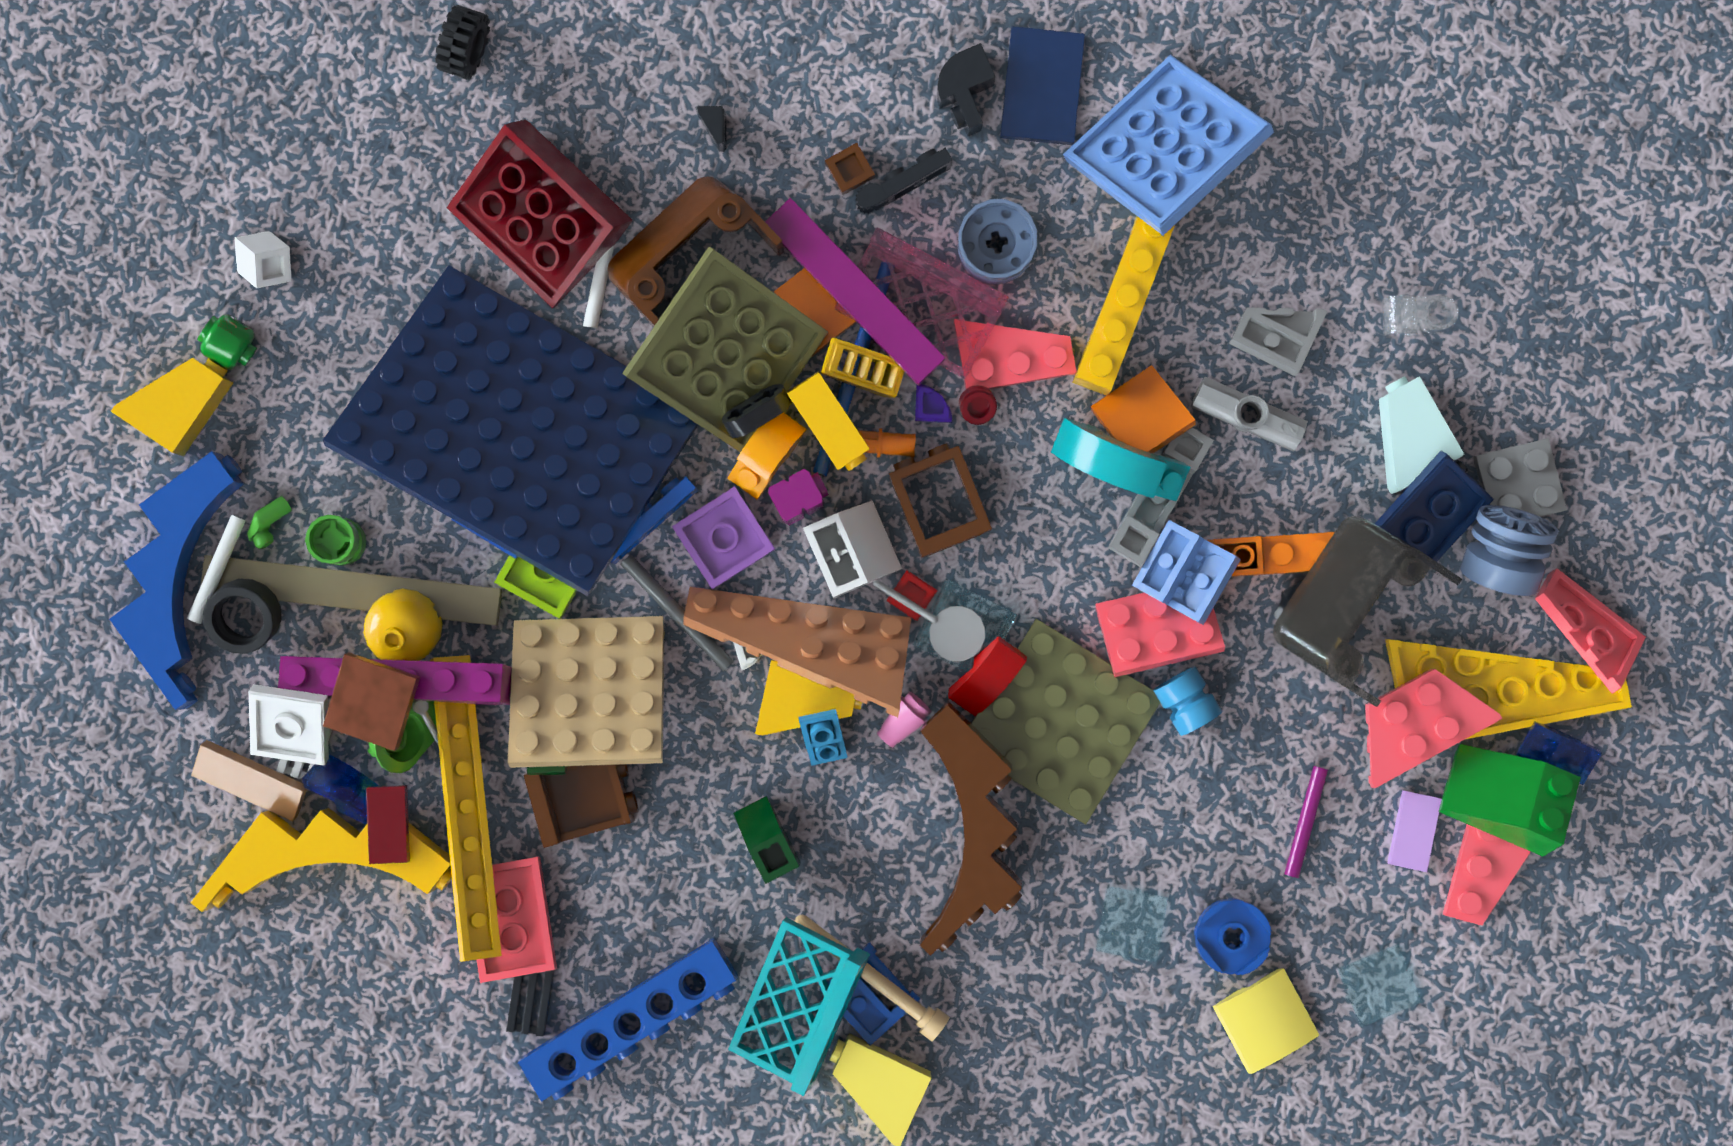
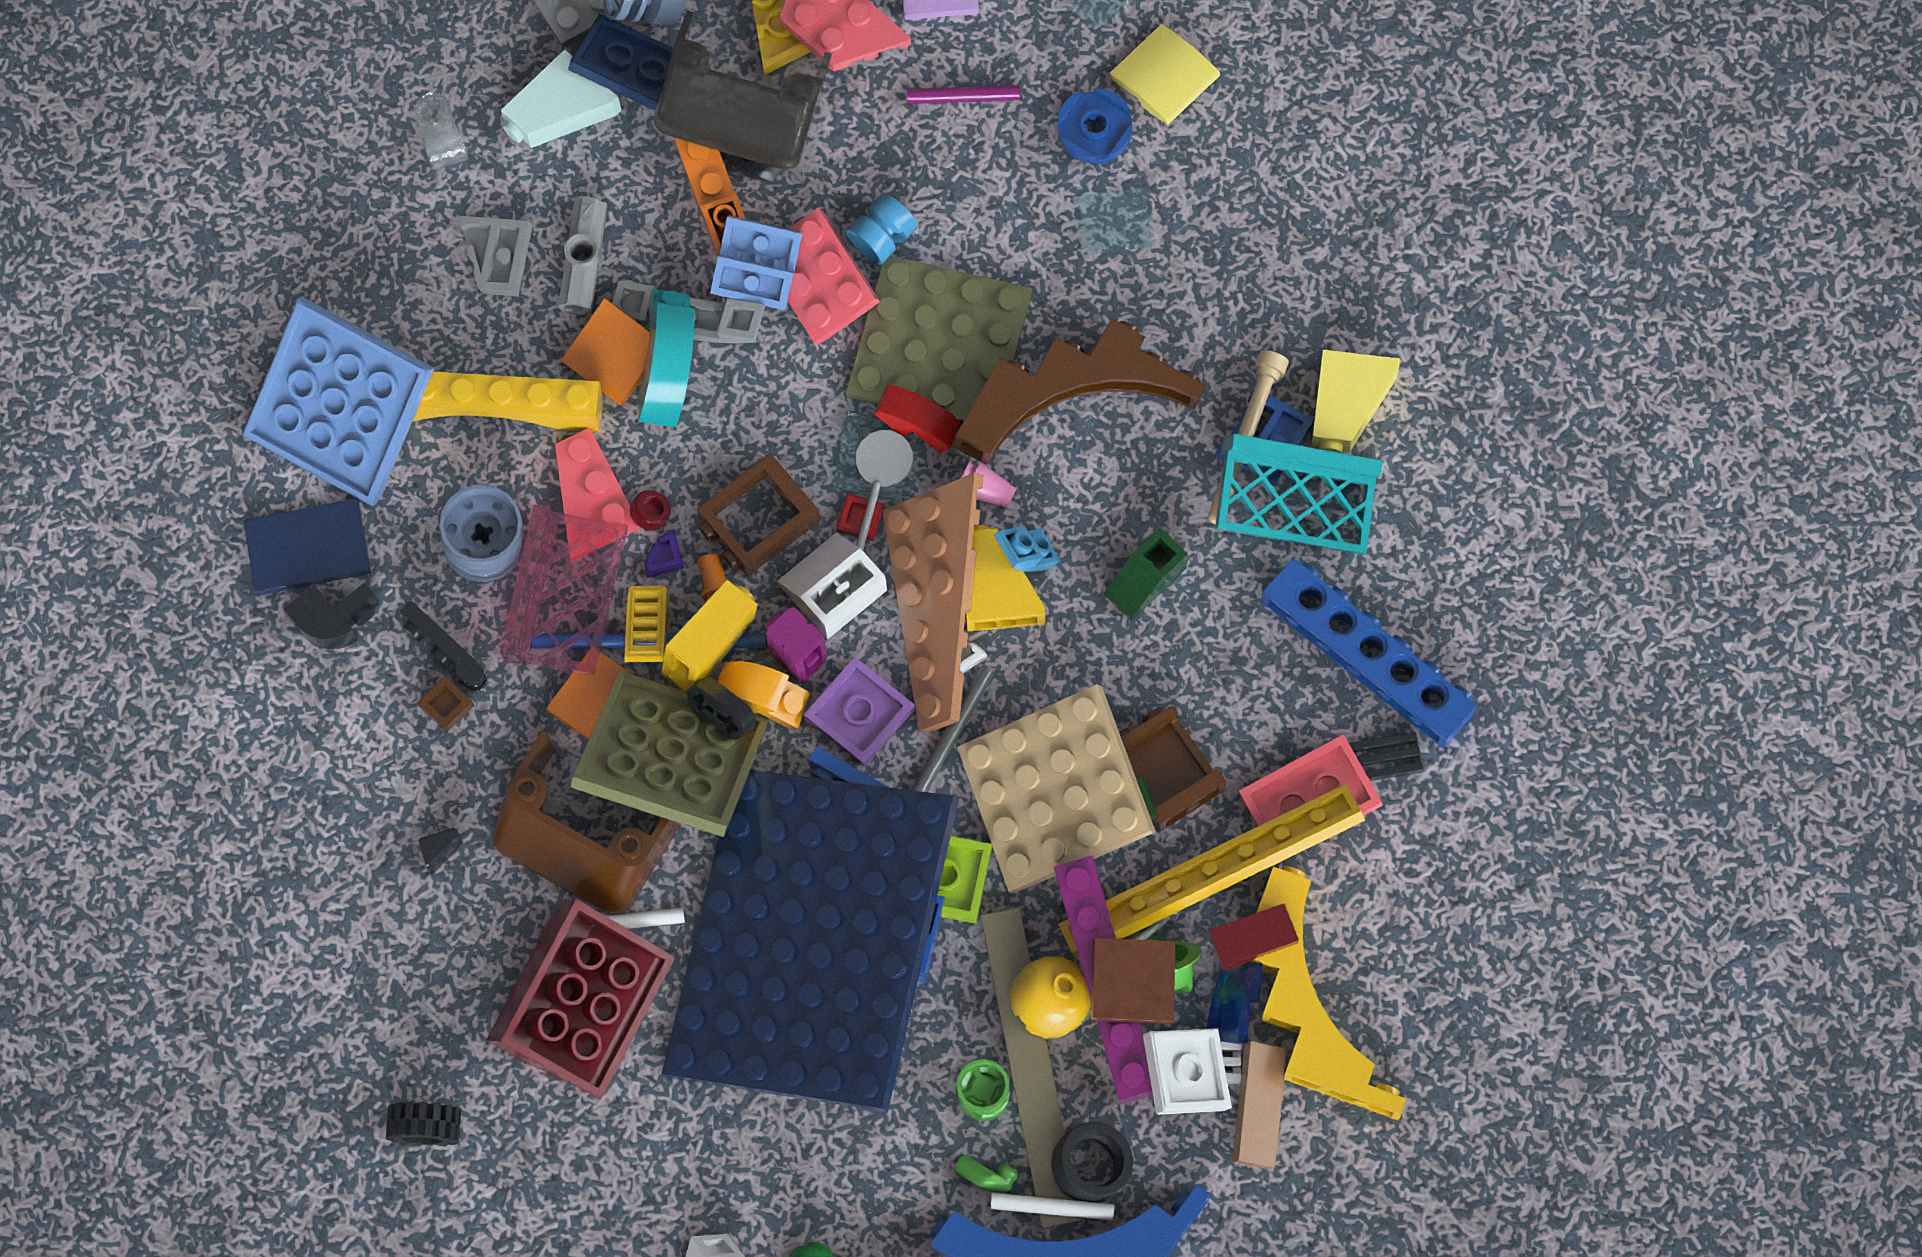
camera: 105 degrees left, 15 degrees down
magenta tile [765,198,946,386] -> none

